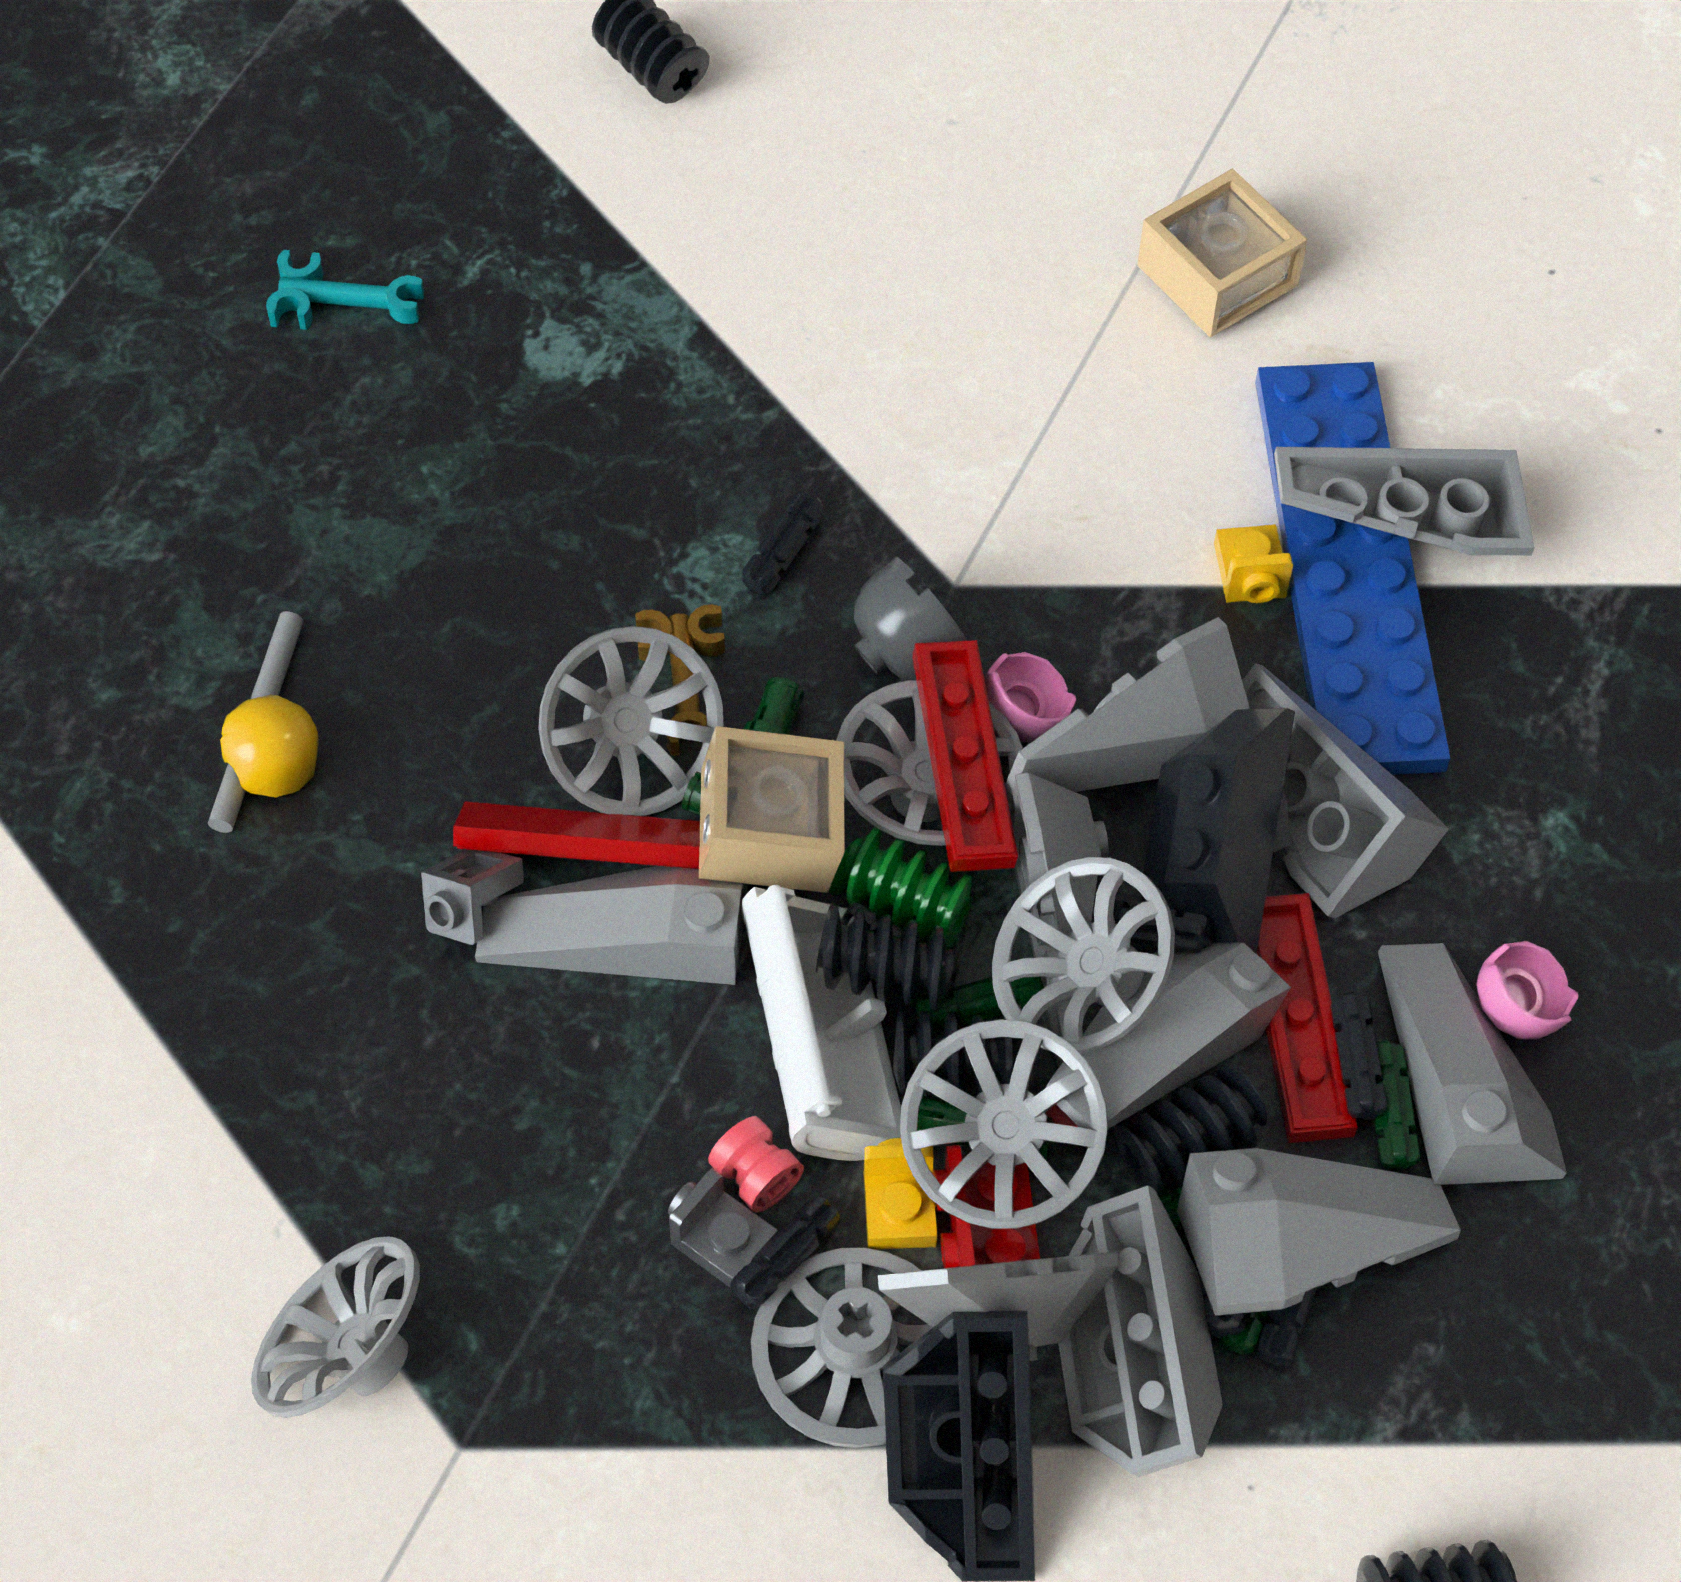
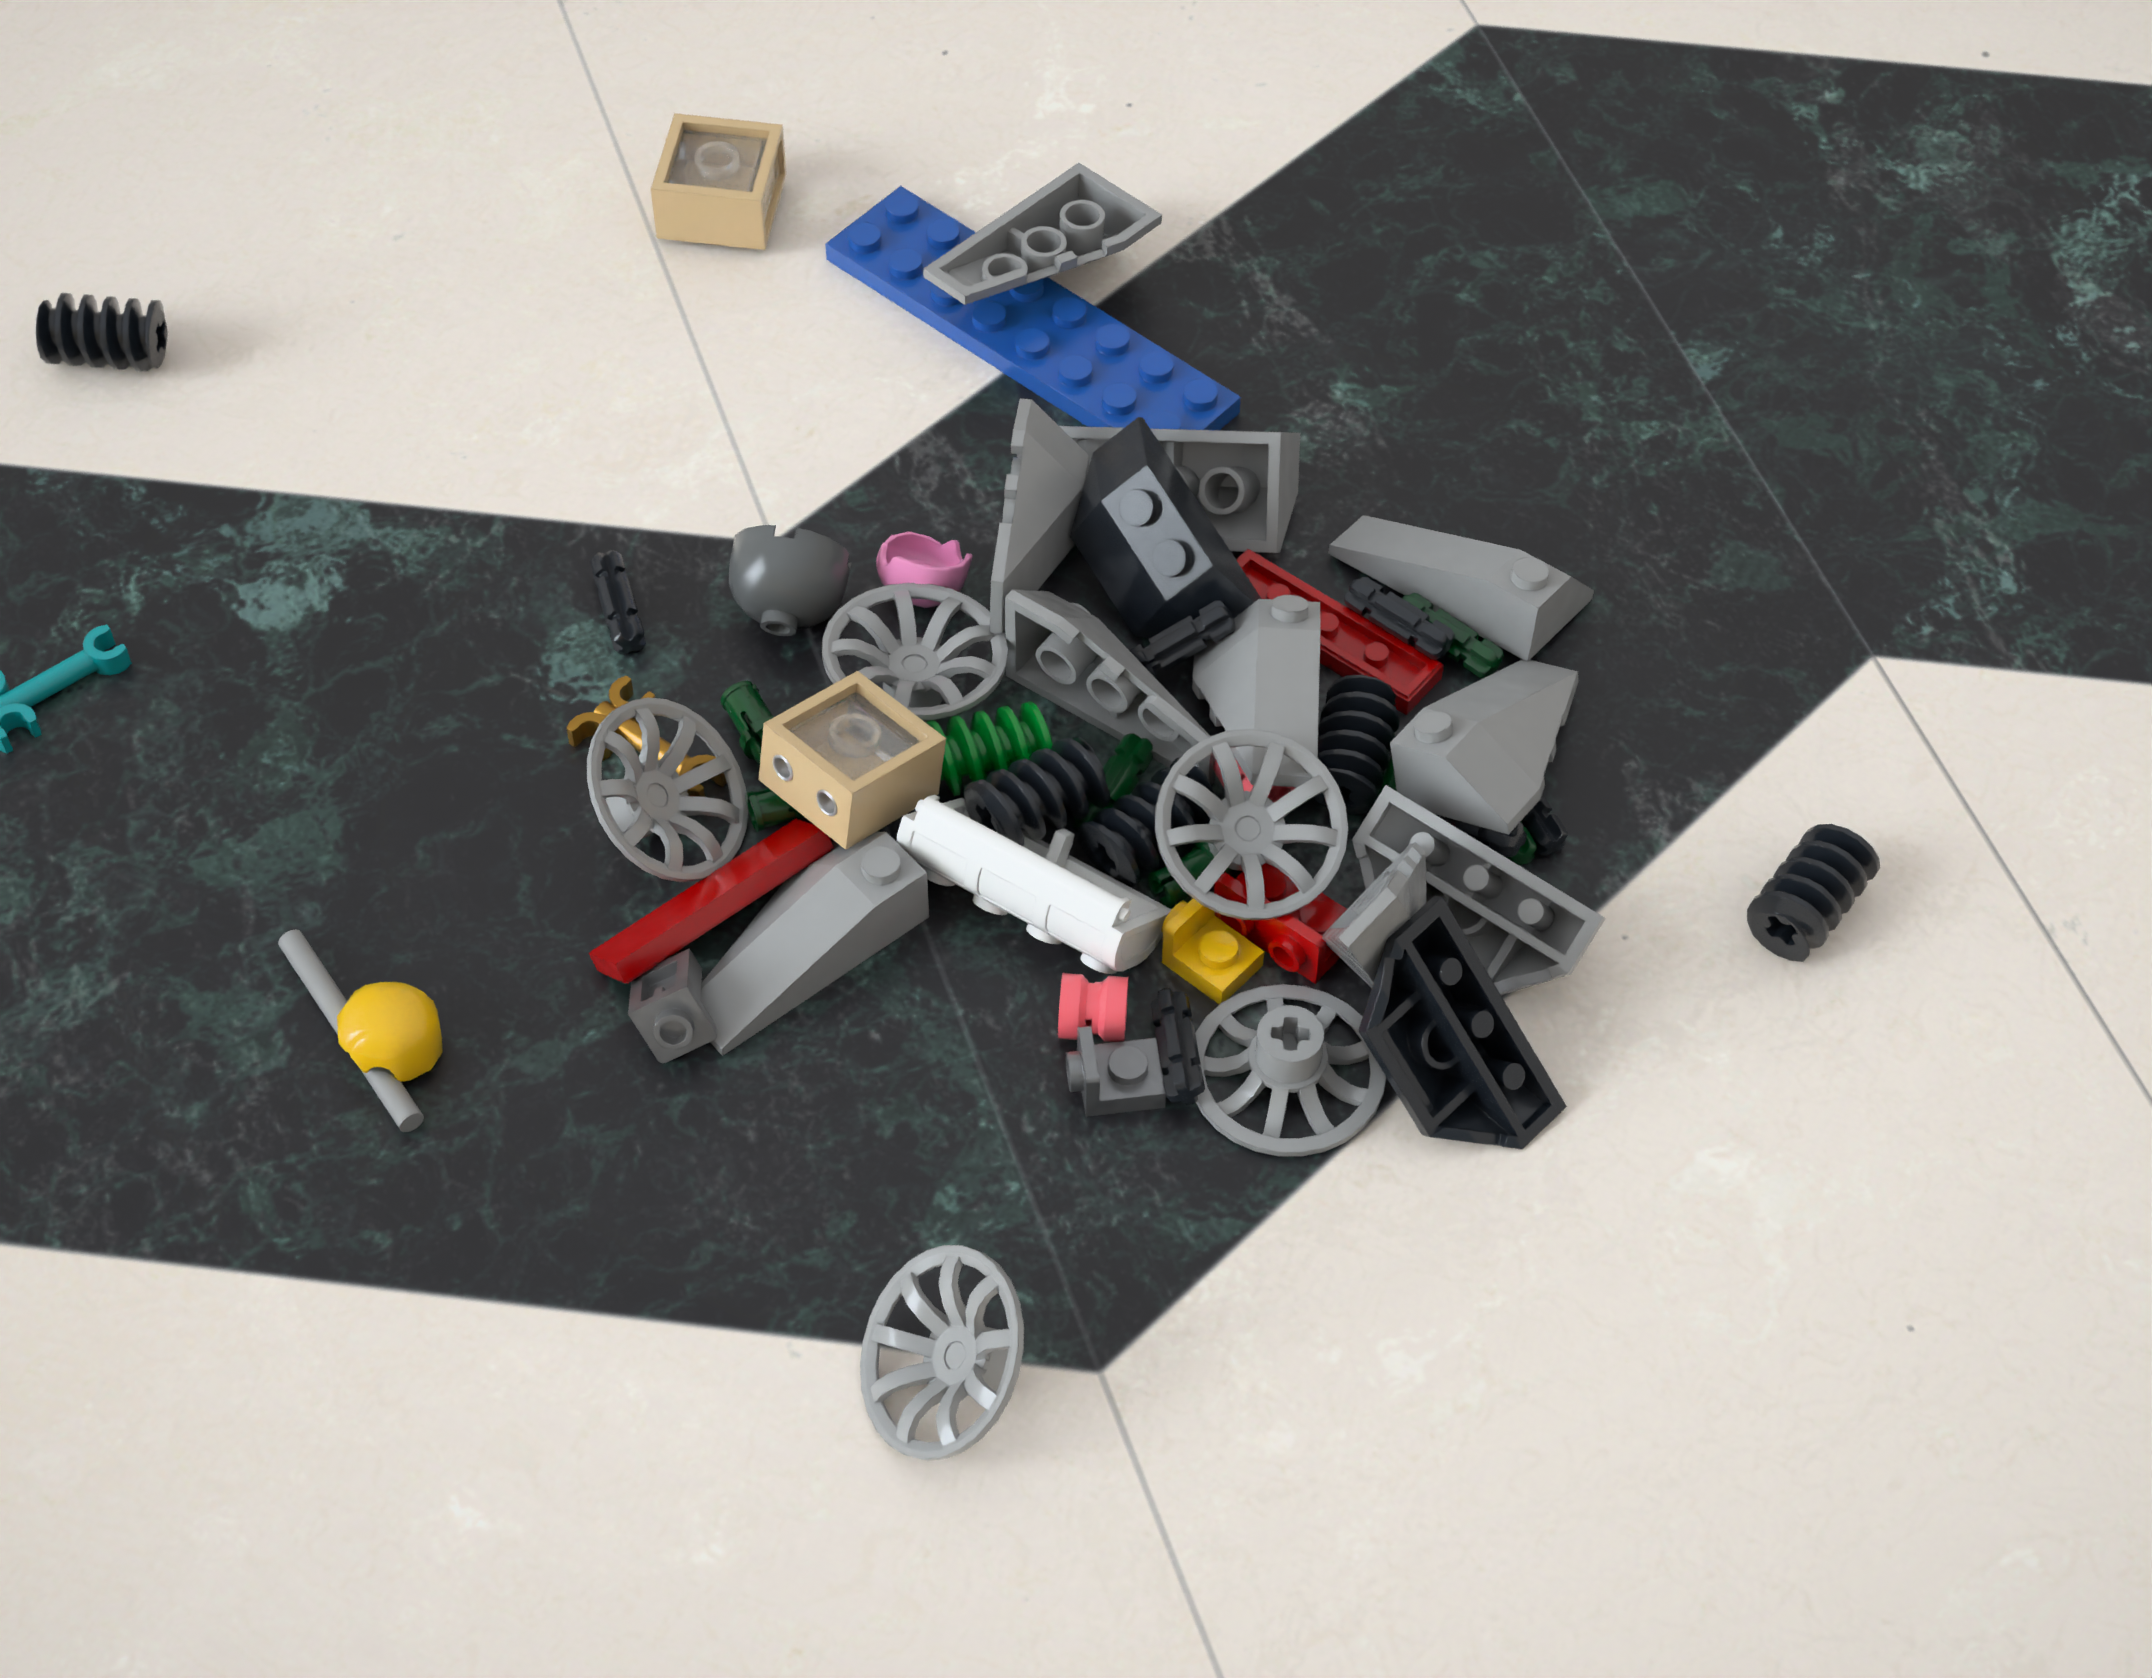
camera: 45 degrees left, 5 degrees down
red tile [912,640,1018,872] -> none
light grey wheel [992,857,1175,1053] -> none
yellow bracket [1214,524,1293,603] -> none
bright pink hair [1476,941,1579,1040] -> none

